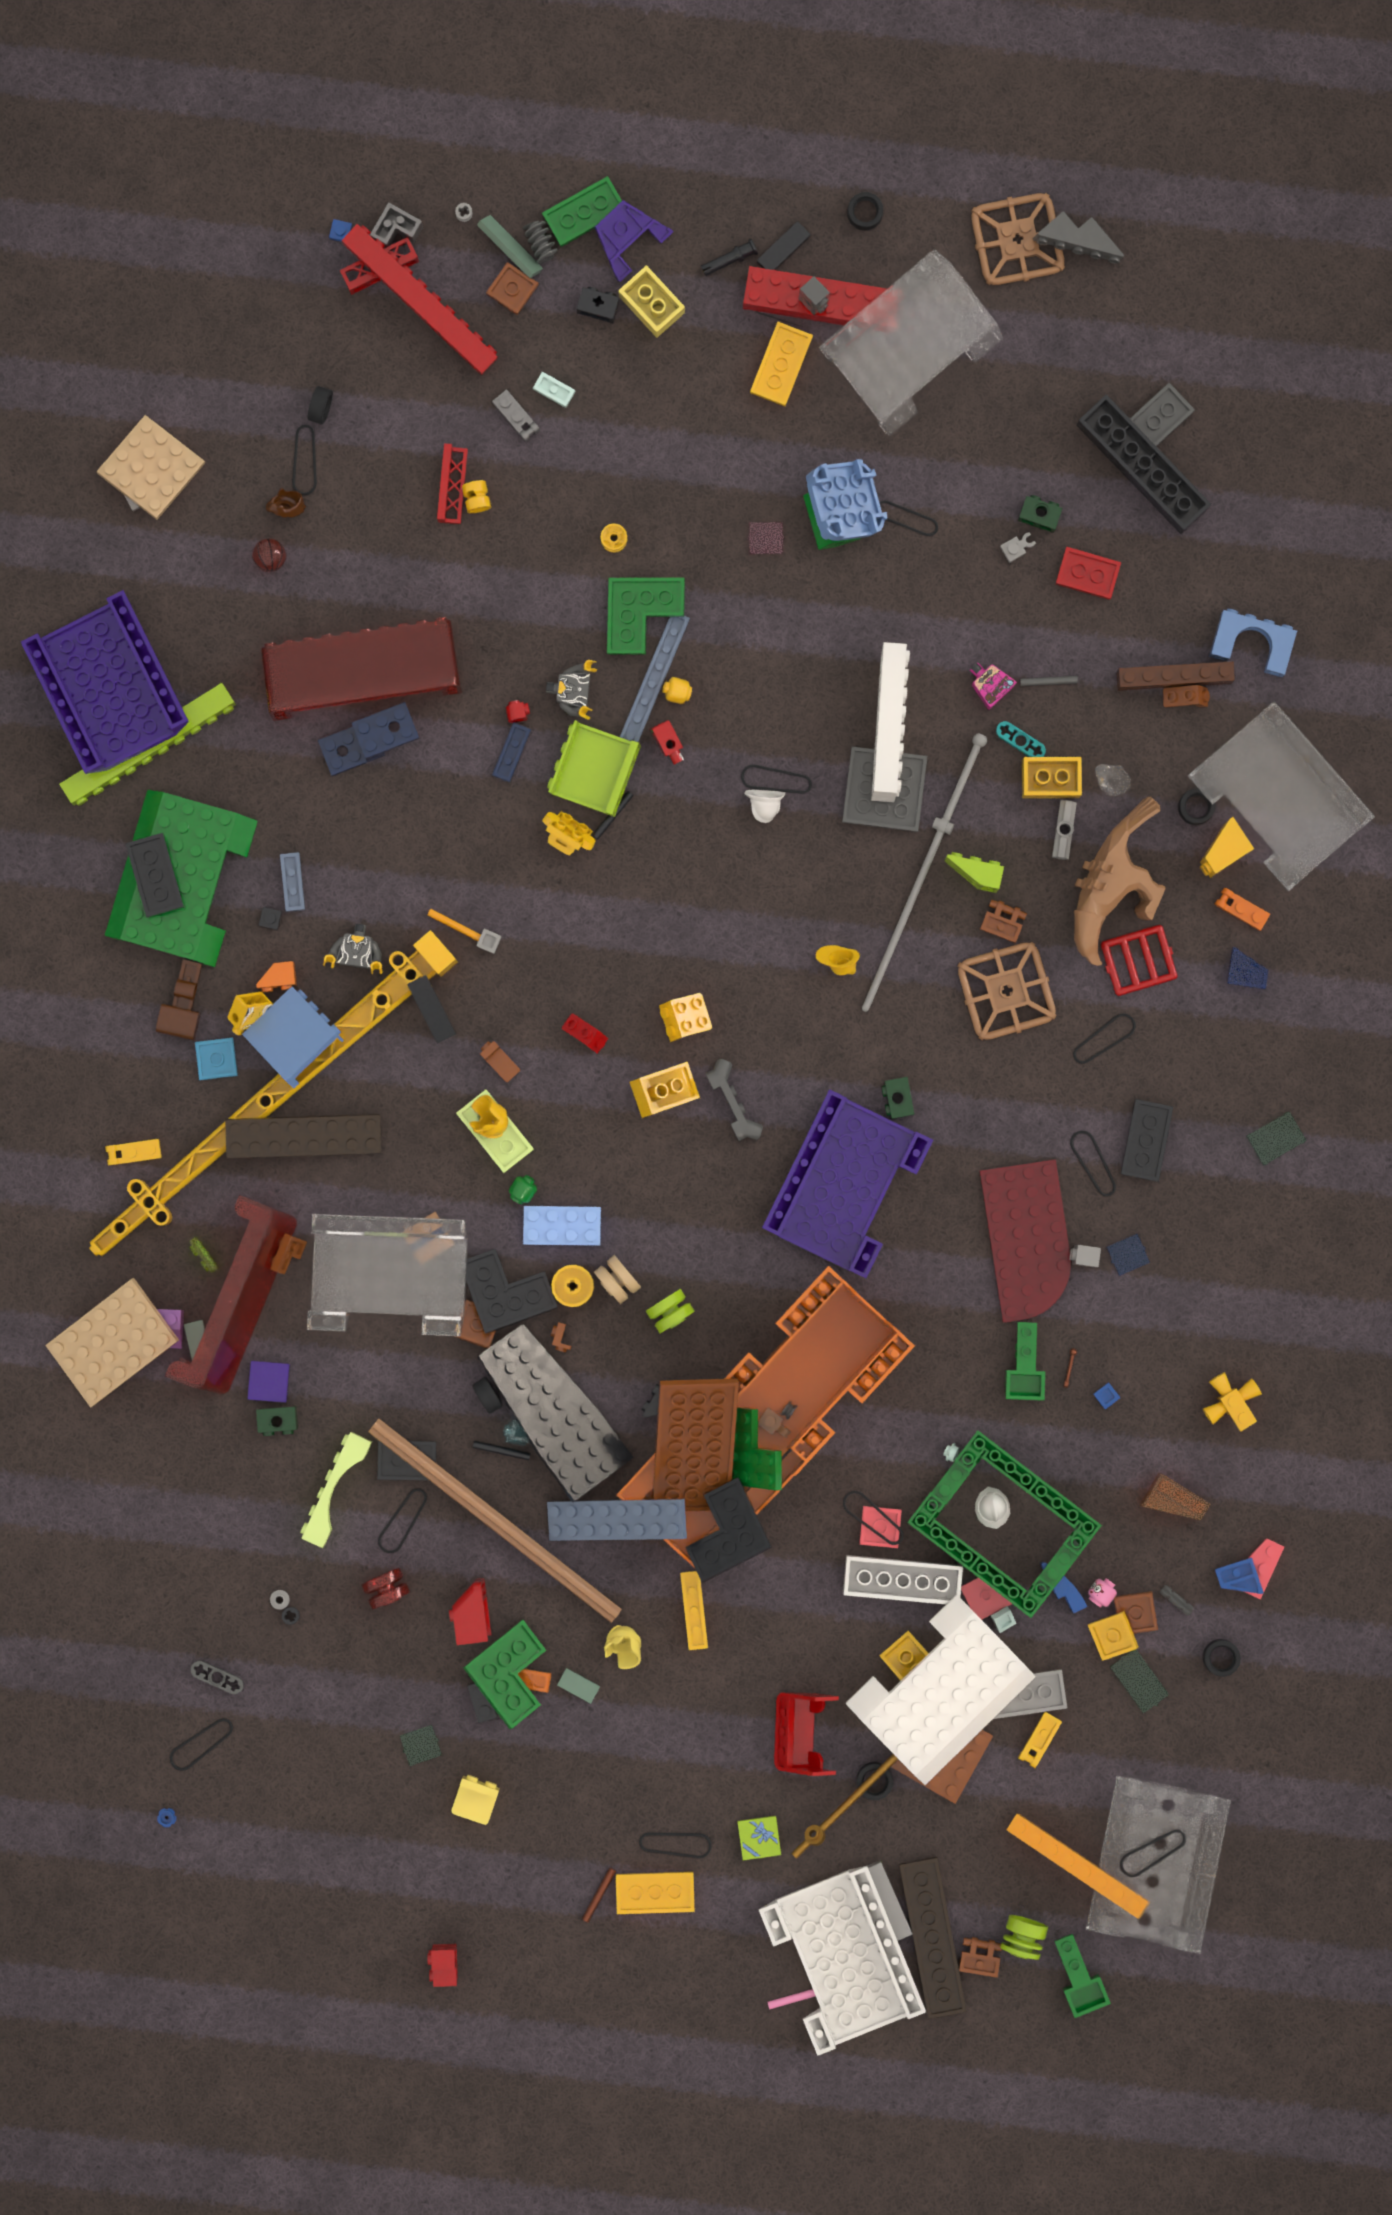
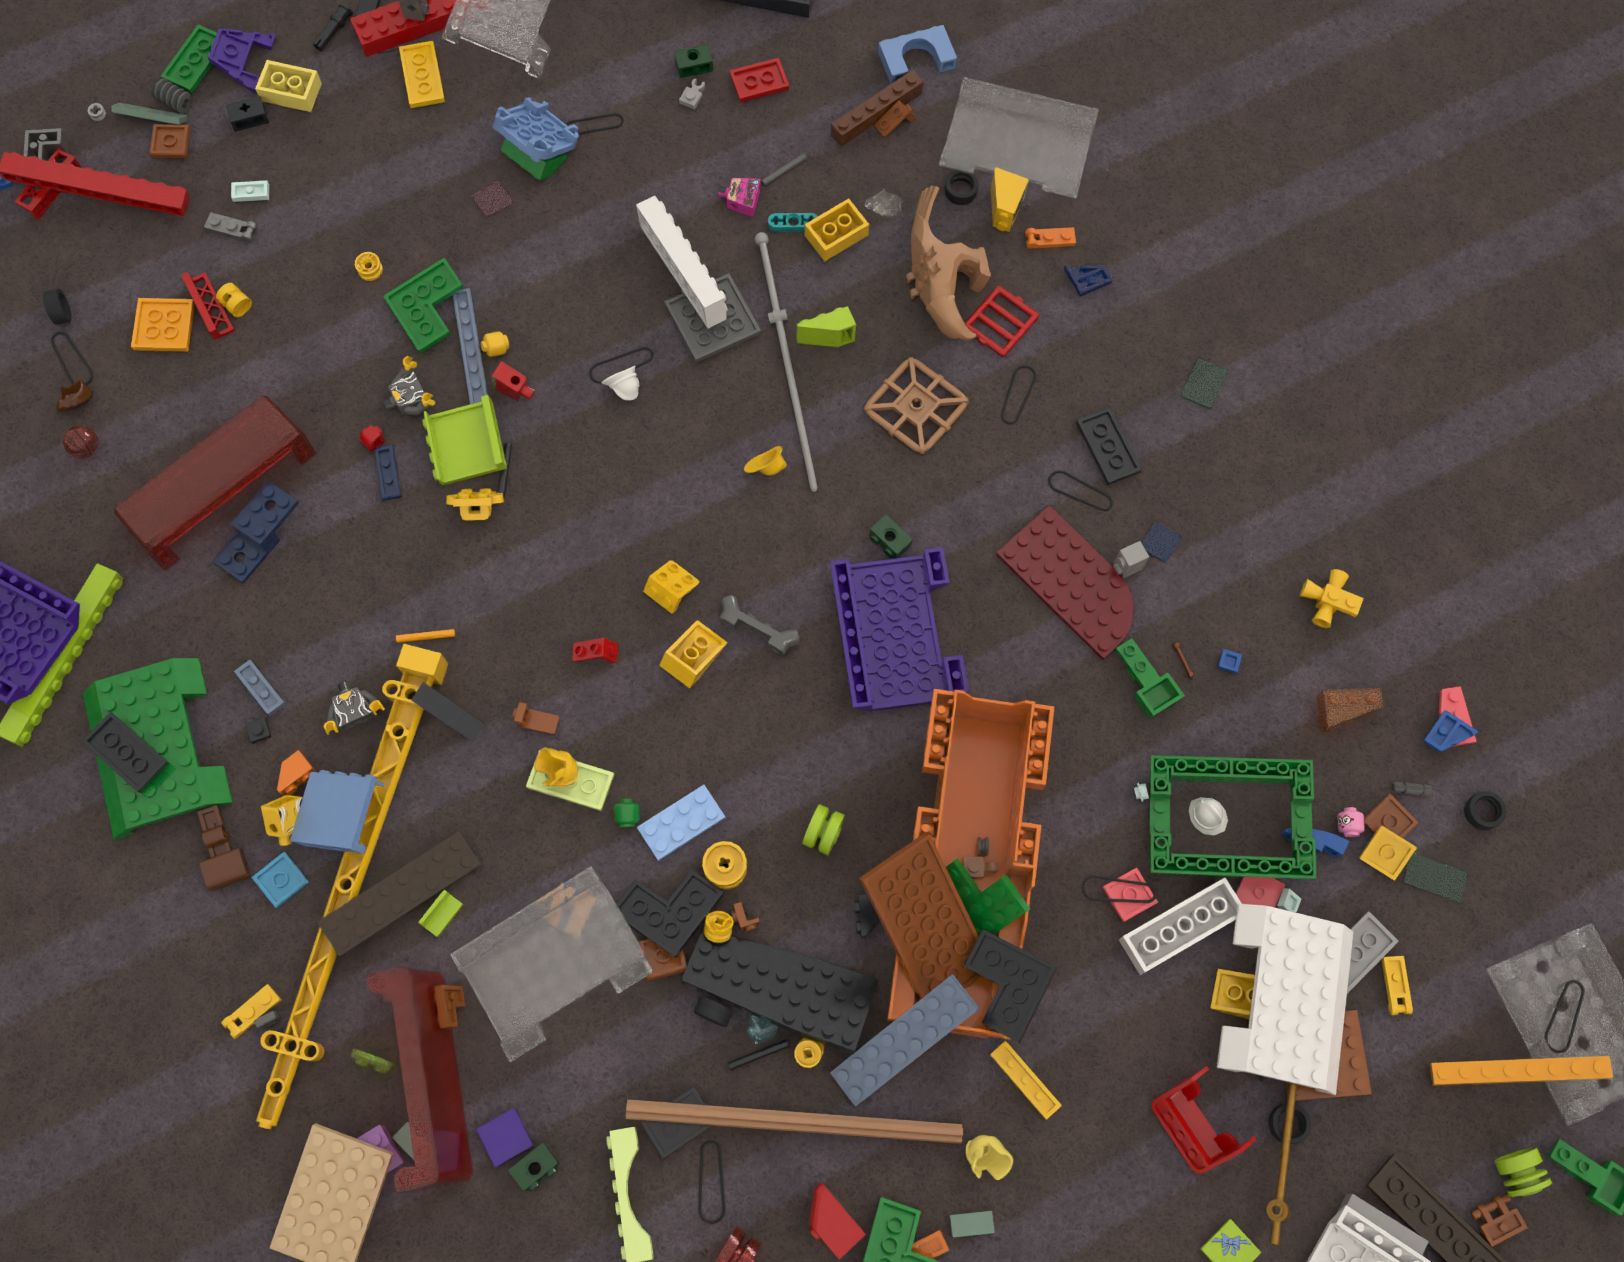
camera: 30 degrees left, 15 degrees down
light grey plate [477,929,502,954] -> none
tan wheel [594,1255,641,1304] -> none
dark orange plate [980,899,1027,943] -> none
light grey piece [1052,800,1077,860] -> none
none -> light orange plate [131,298,195,352]
none -> dark grey tile [254,1011,281,1029]
none -> lime panel [418,890,464,938]
none -> yellow wheel [704,911,734,943]
none -> yellow wheel [795,1037,824,1068]

